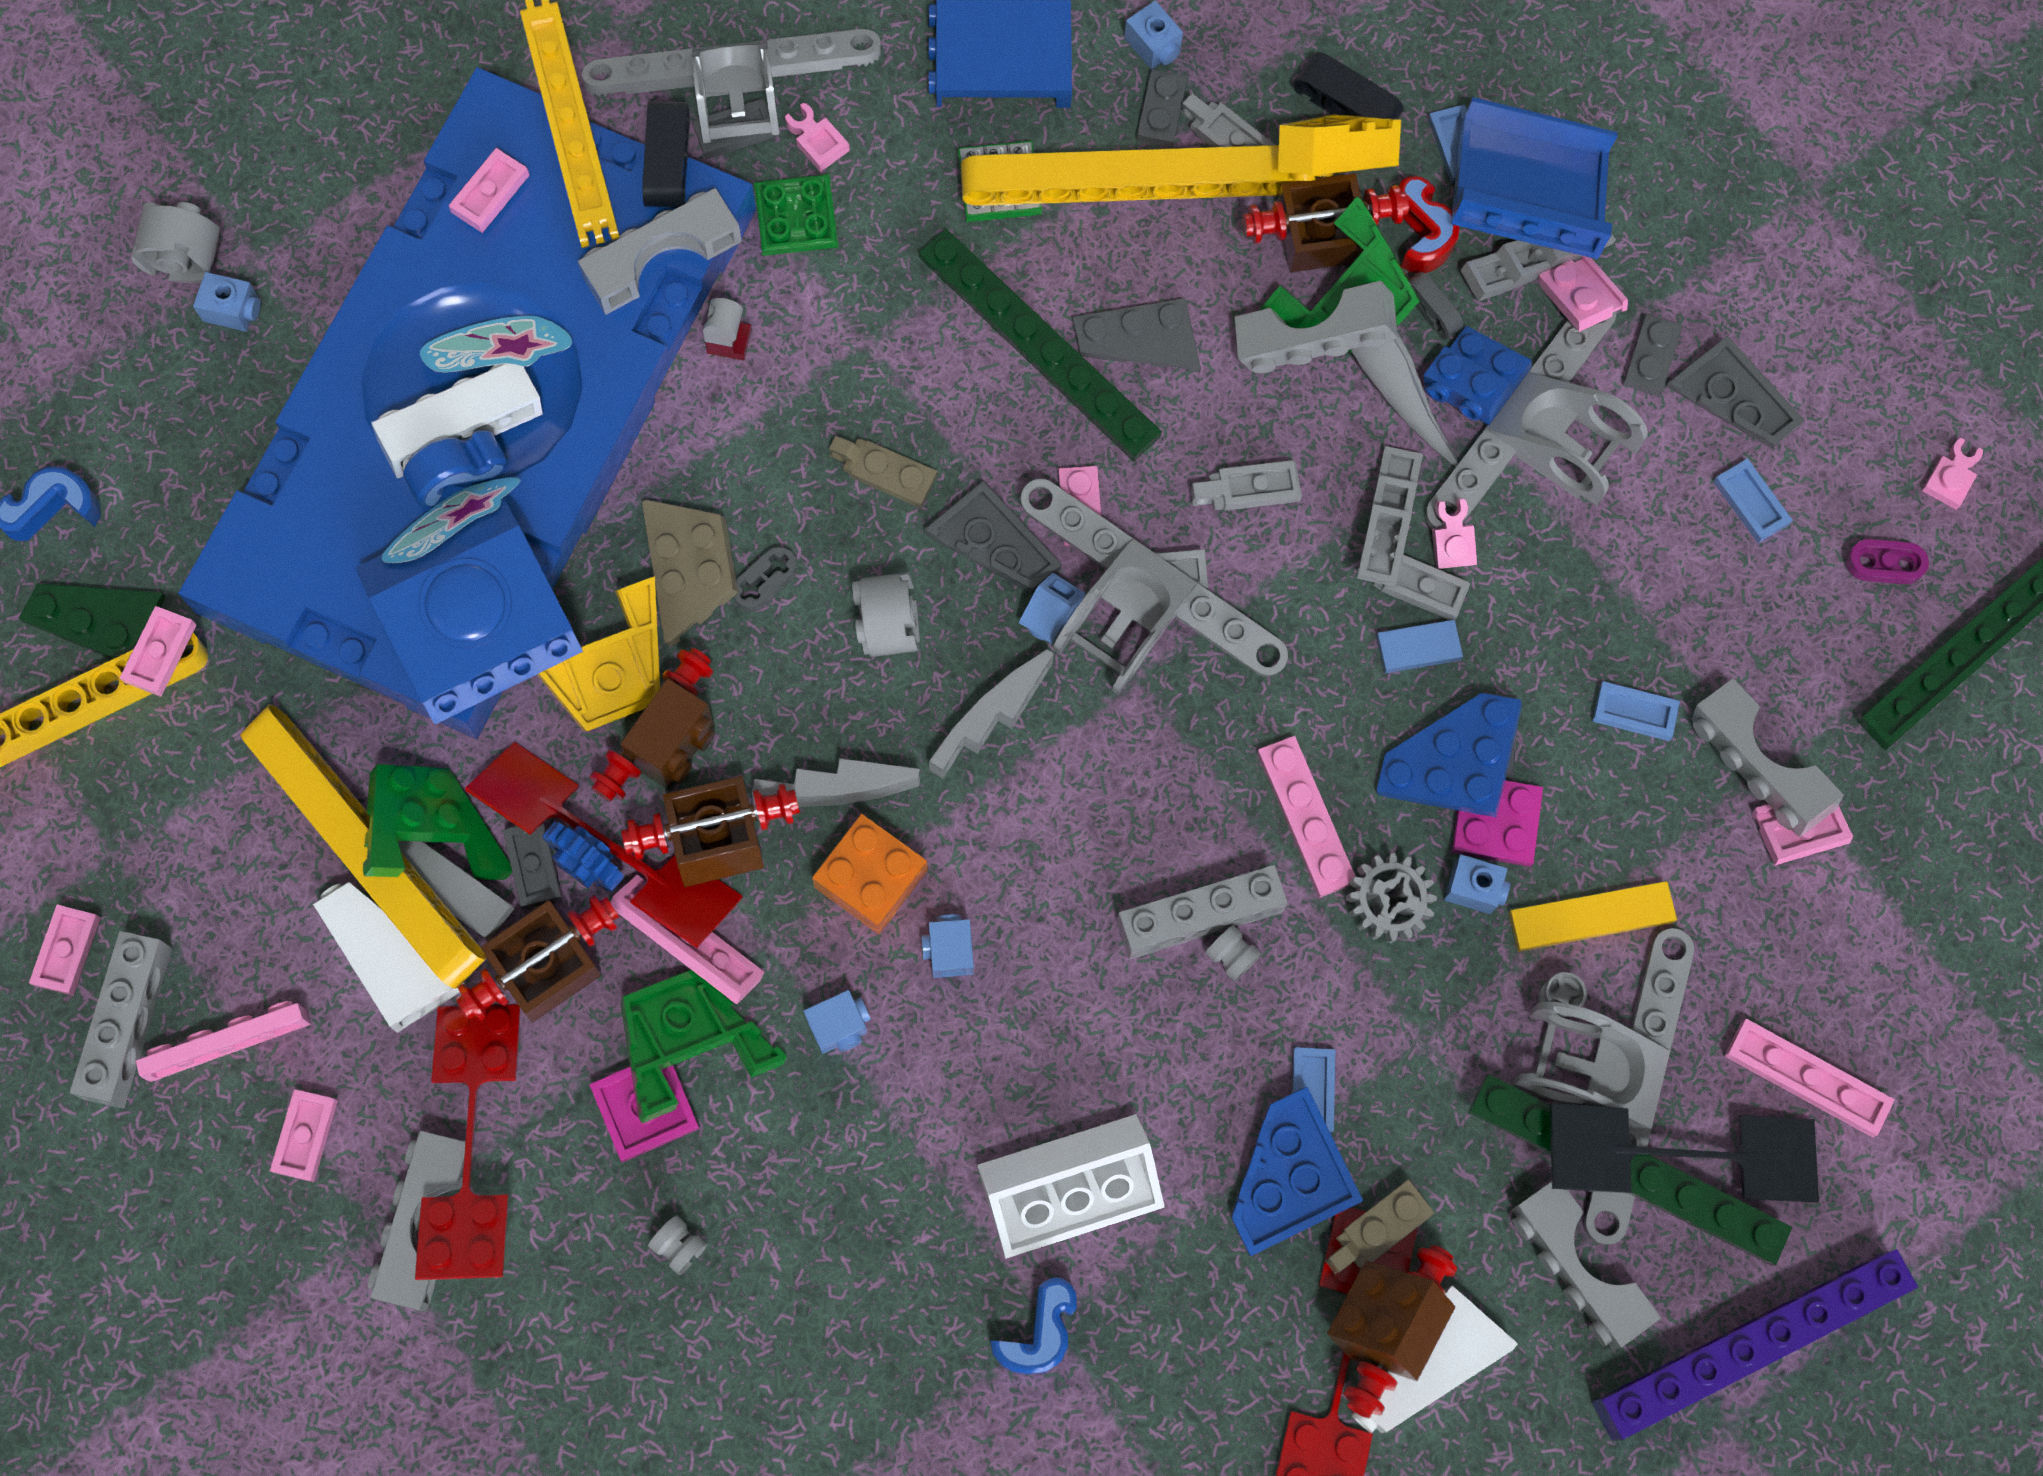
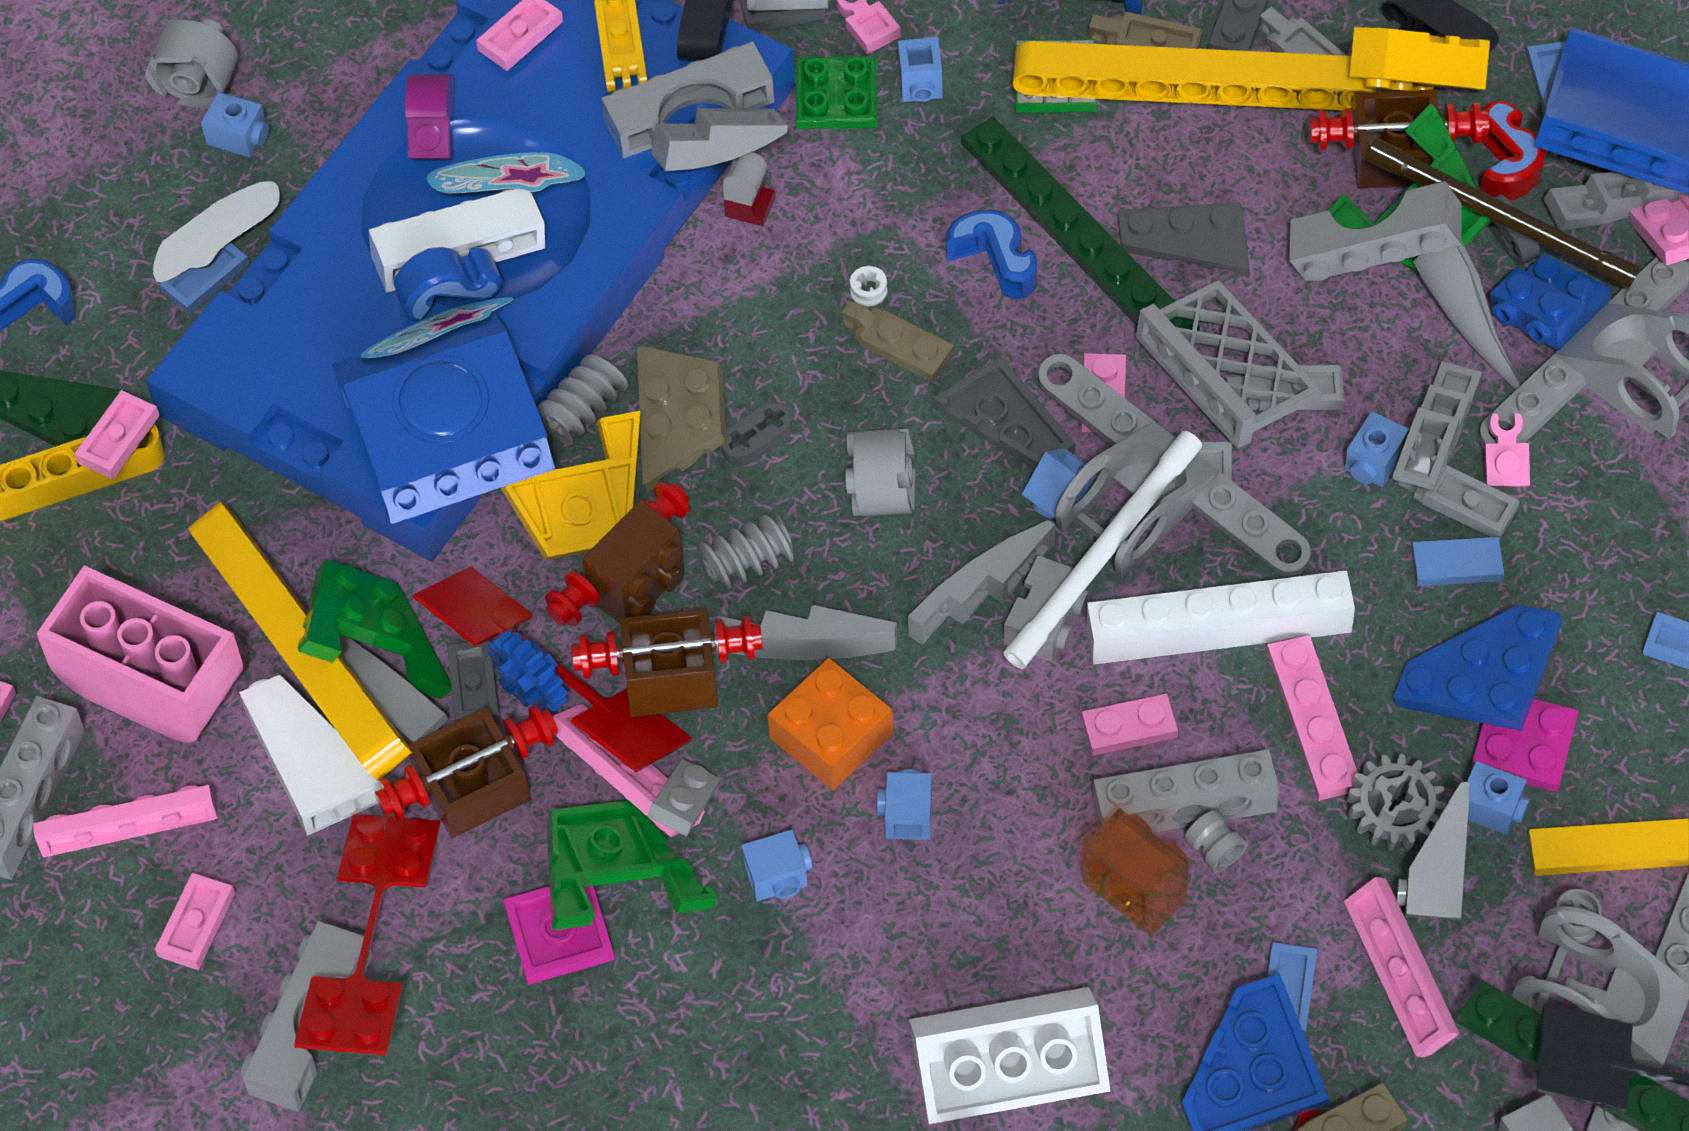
camera: 15 degrees right, 15 degrees down
light grey wheel [648,1215,708,1275] -> none
none -> bright pink brick [36,565,243,743]
none -> white sticker [153,181,280,282]
none -> medium blue tile [159,242,250,315]
none -> magenta brick [405,74,455,158]
none -> light grey piece [537,355,629,445]
none -> light grey plate [647,759,721,837]
none -> light grey slope [651,108,788,171]
none -> light grey piece [697,512,794,590]
none -> white bush [850,266,887,307]
none -> medium blue brick [898,37,943,102]
none -> blue animal [946,209,1037,299]
none -> white piece [1003,431,1202,669]
none -> light grey brick [1004,555,1090,662]
none -> bright pink plate [1081,694,1178,756]
none -> clear orange brick [1083,808,1189,937]
none -> white brick [1086,570,1355,665]
none -> dark tan hinge [1088,12,1203,49]
none -> light grey fence [1136,280,1321,449]
none -> bright pink plate [1344,877,1460,1057]
none -> medium blue brick [1345,411,1409,488]
none -> dark brown piece [1365,137,1640,289]
none -> light grey slope [1396,782,1470,921]

